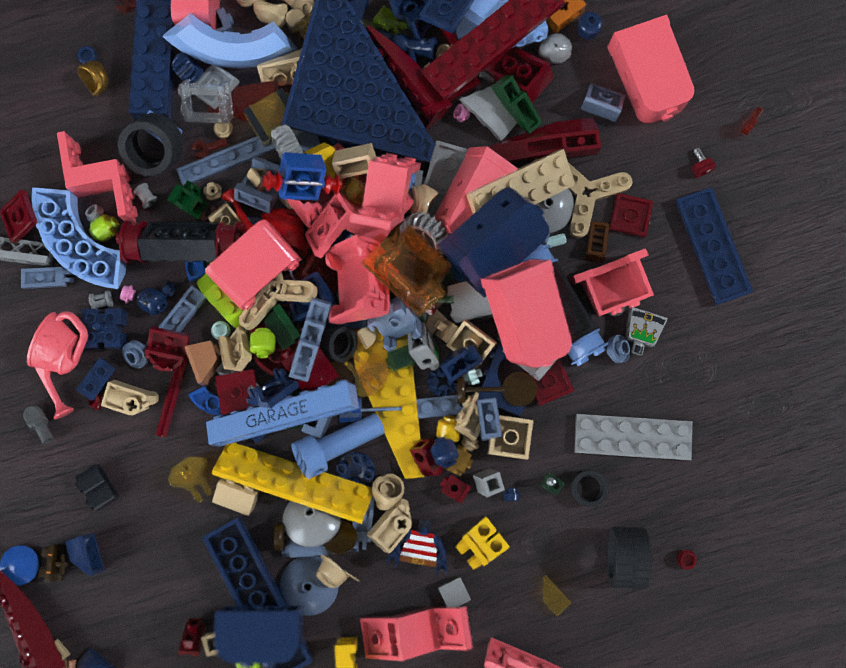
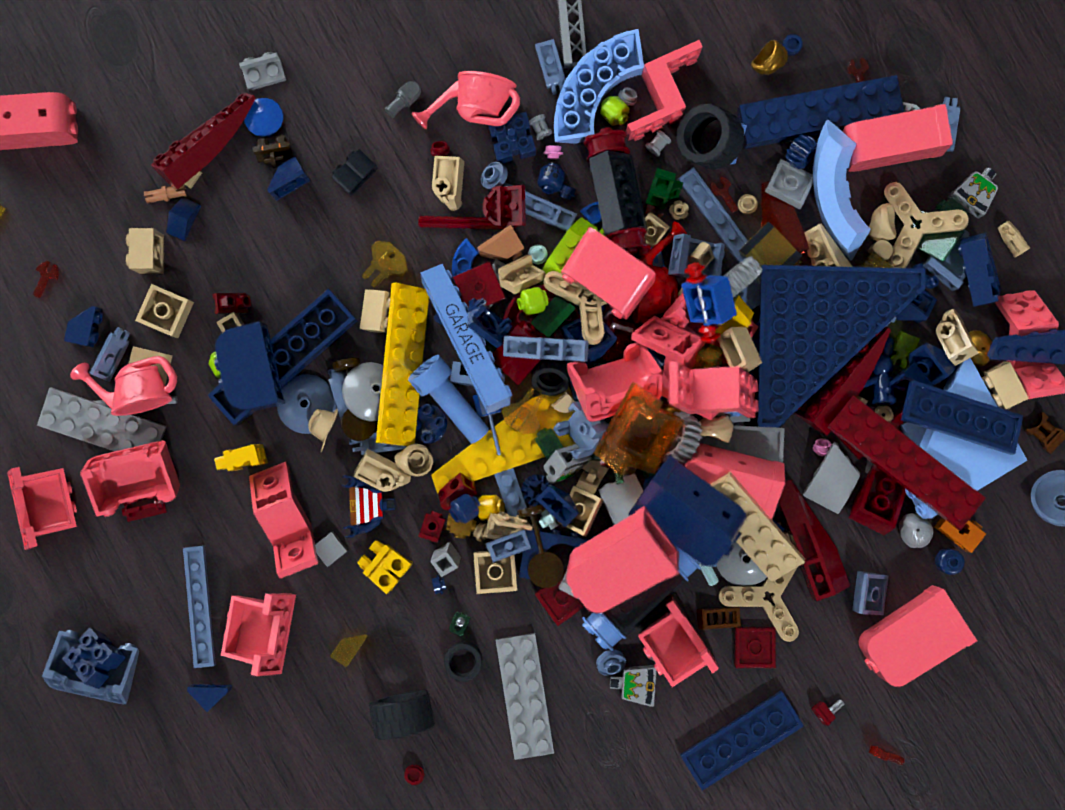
camera: 80 degrees right, 5 degrees up
dark red plate [0,190,38,243] -> none
dark blue bracket [76,358,116,400] -> none
clear panel [178,79,233,124] -> none
sand blue bracket [216,7,234,32] -> none
dark green slope [491,75,543,134] -> none

